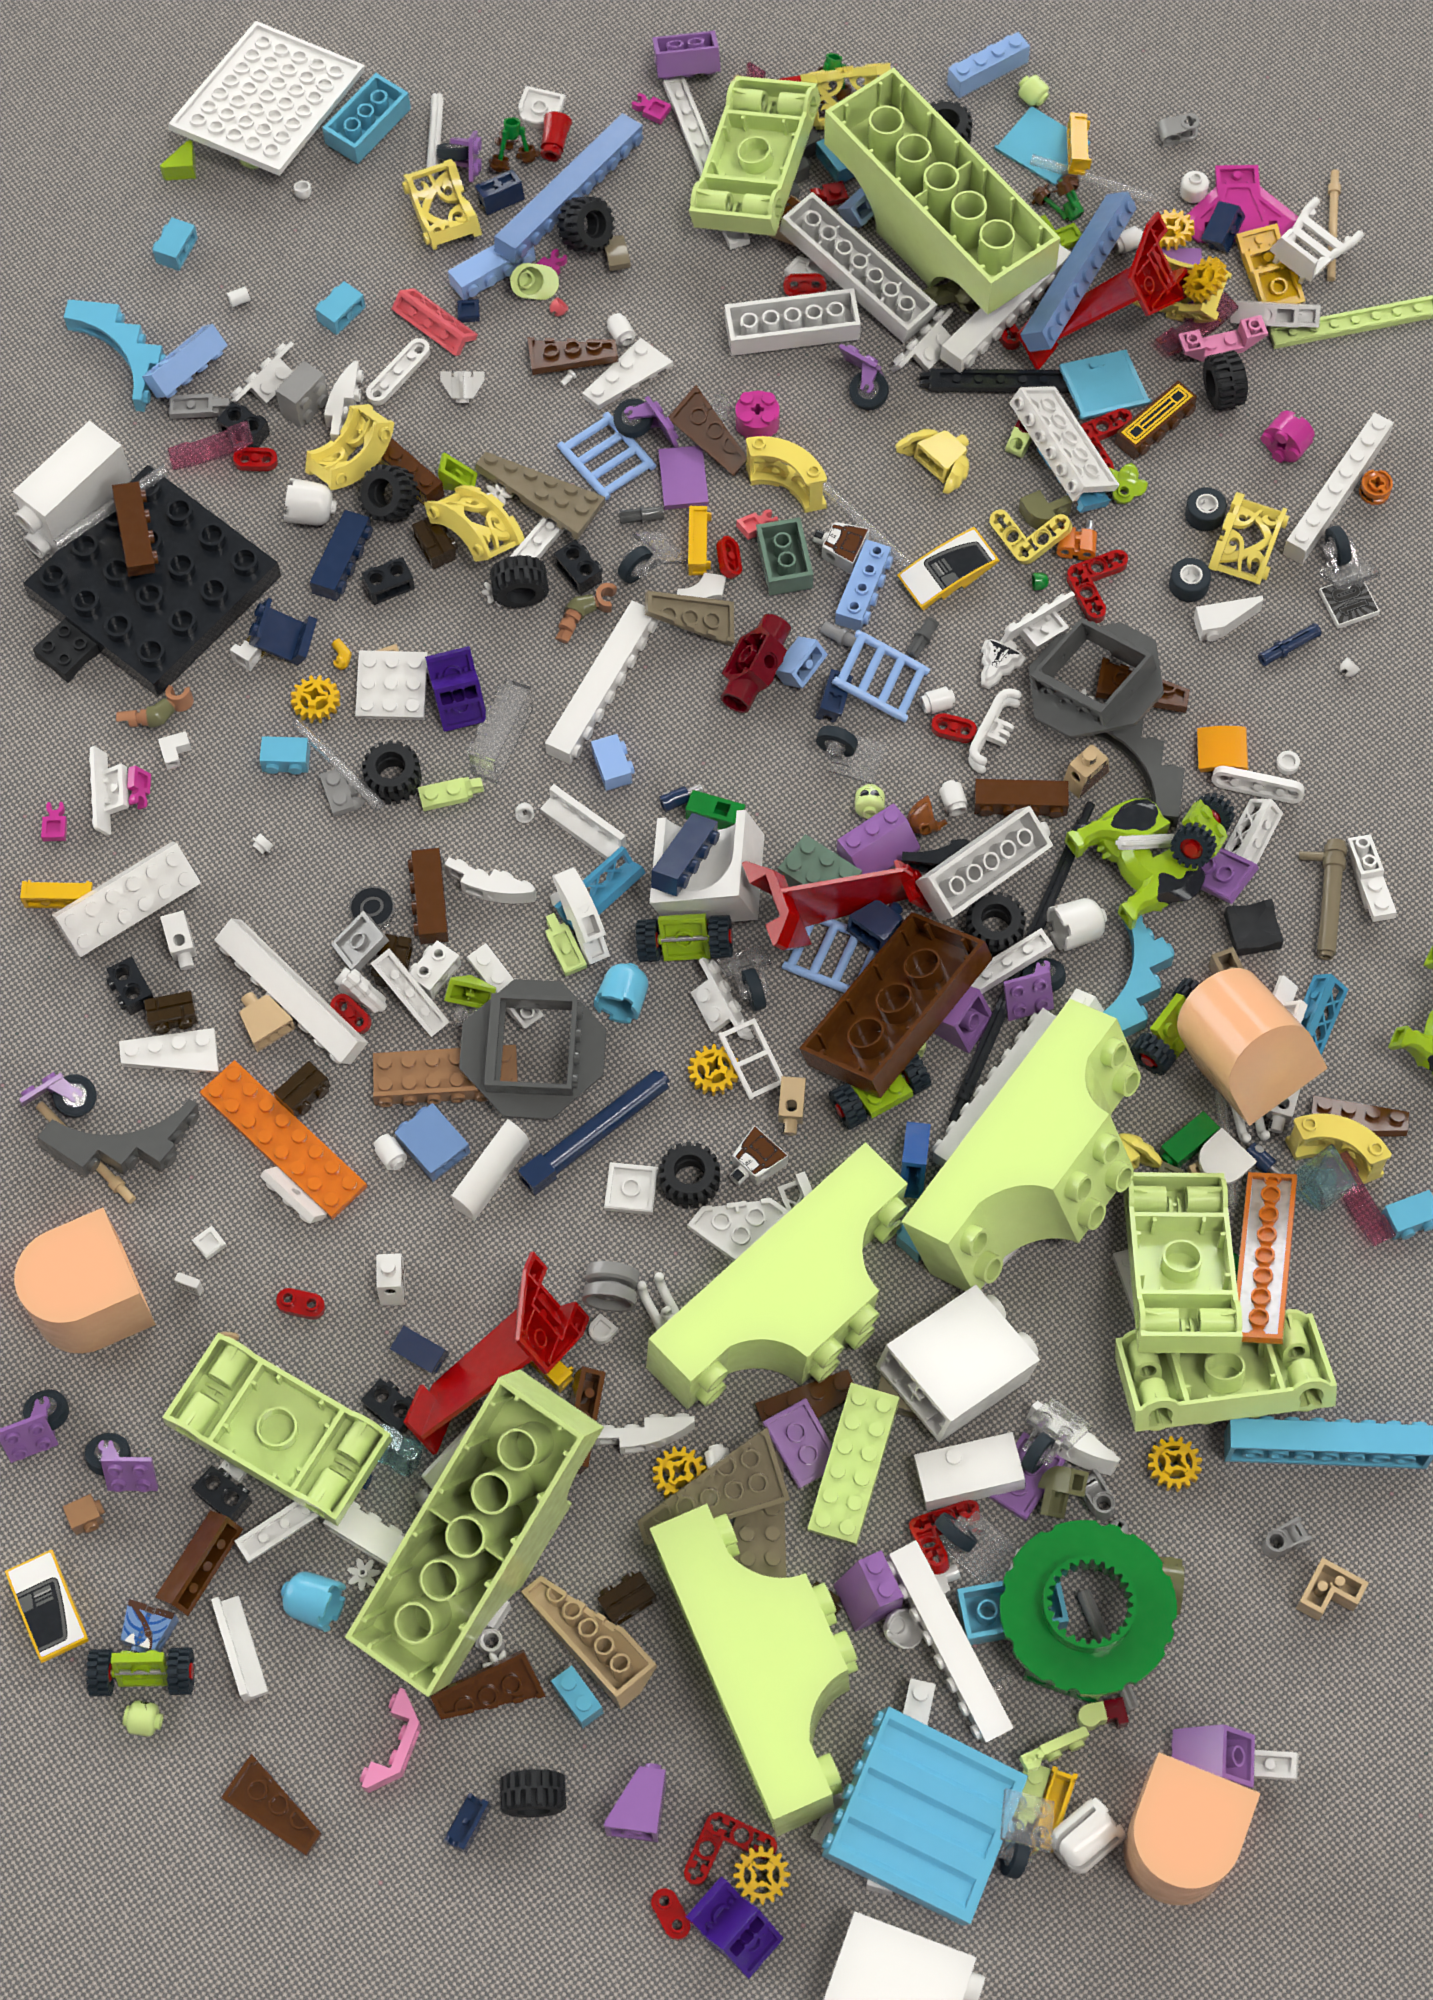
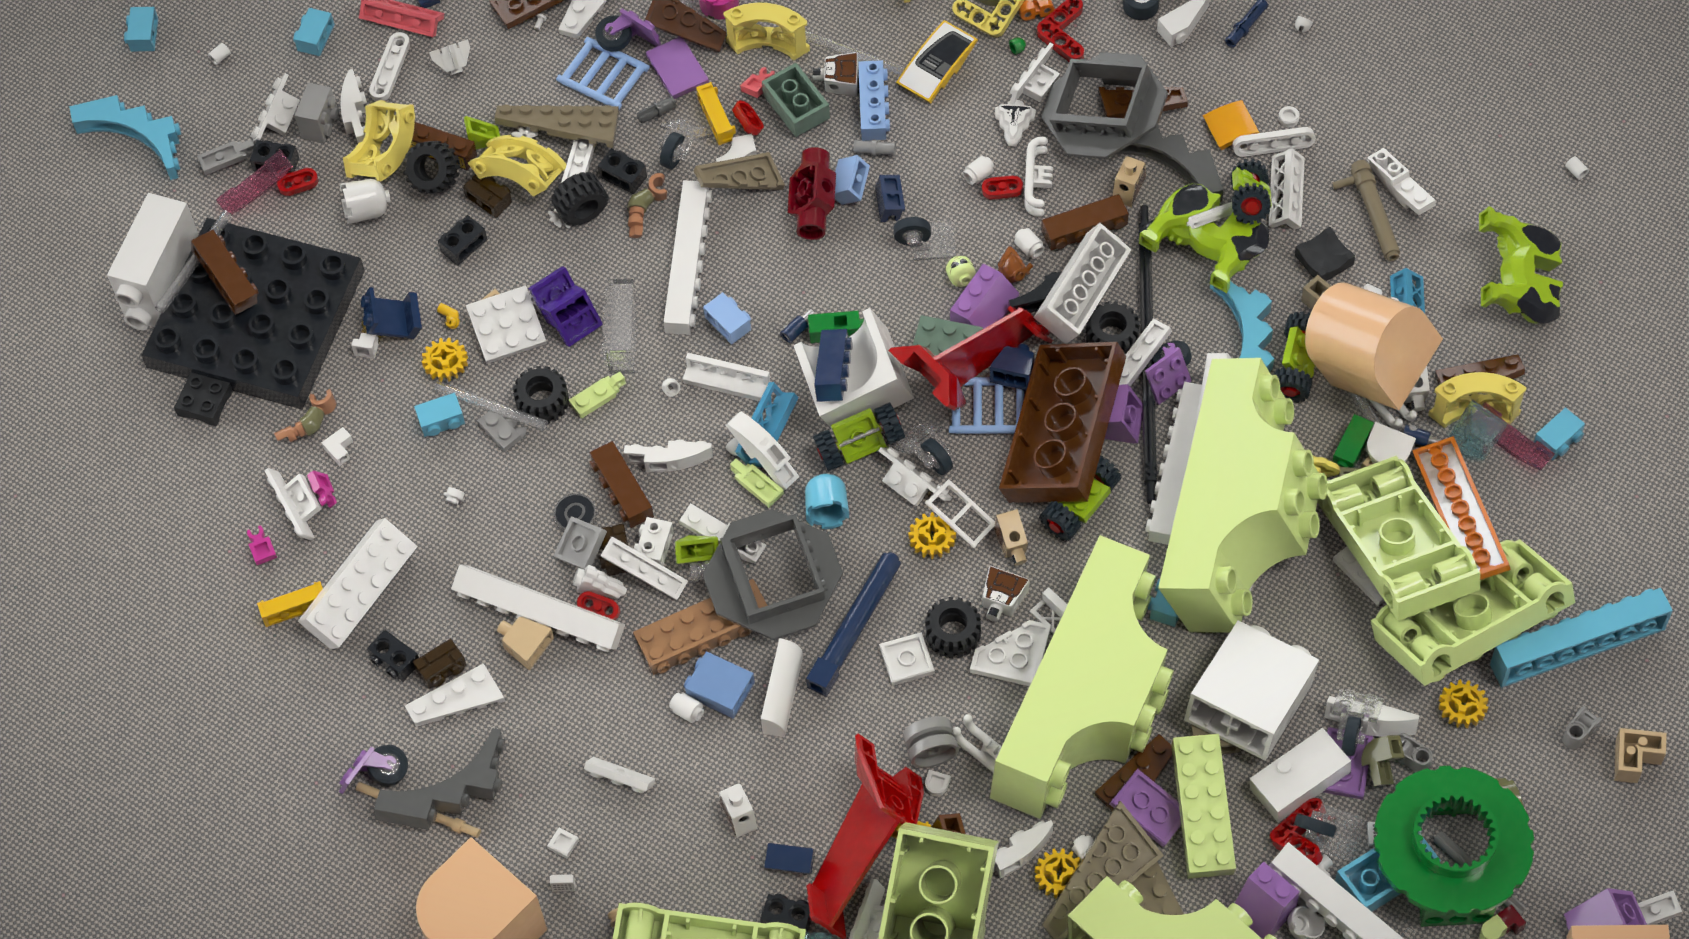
camera: 20 degrees left, 5 degrees down
light blue brick [142,324,228,399] -> none
white torso [160,911,197,970] -> none
orange piece [200,1060,367,1220] -> none
dark brown brick [273,1061,330,1117] -> none
red plate [276,1288,326,1320] -> none
dark blue brick [310,510,373,602] -> none
light blue bar [832,630,930,723] -> none
blue slope [900,1121,931,1199] -> none
dark grey axle [906,617,939,659] -> none
white cylinder [1047,898,1107,951] -> none
medium lavender tile [1201,847,1259,904] -> none

